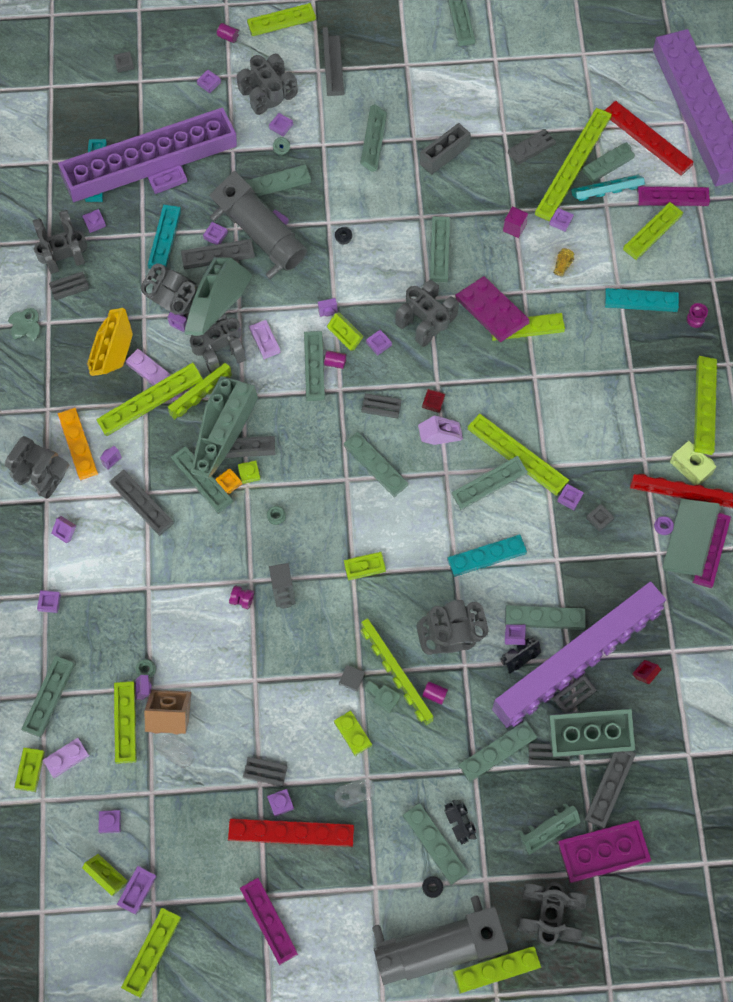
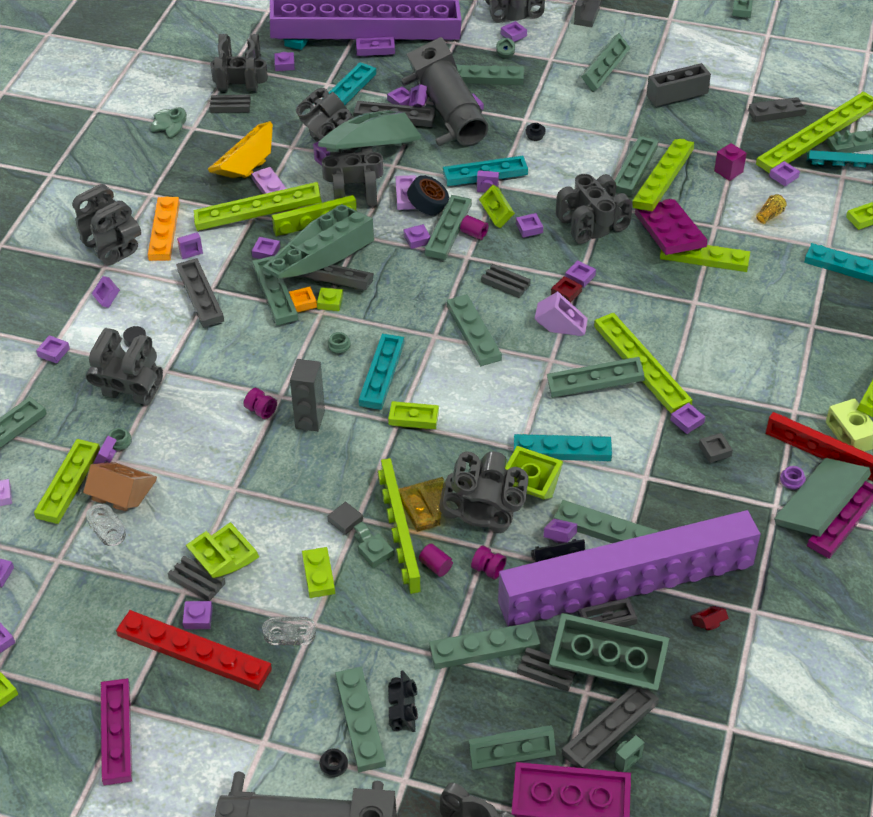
camera: 20 degrees right, 20 degrees down
none -> dark grey piece [85,328,163,405]
none -> black tile [123,326,146,347]
none -> lime slope [186,522,259,578]
none -> medium lavender plate [252,237,280,259]
none -> teal plate [359,333,405,410]
none -> clear yellow wing [399,477,444,532]
none -> medium lavender plate [403,224,431,249]
none -> black wheel [407,175,449,215]
none -> medium lavender plate [409,84,427,107]
none -> teal plate [443,156,528,186]
none -> magenta wheel [471,545,507,580]
none -> lime slope [505,446,563,500]
none -> medium lavender plate [565,260,596,288]
none -> sand green plate [614,735,645,772]
none -> lime plate [632,139,694,211]

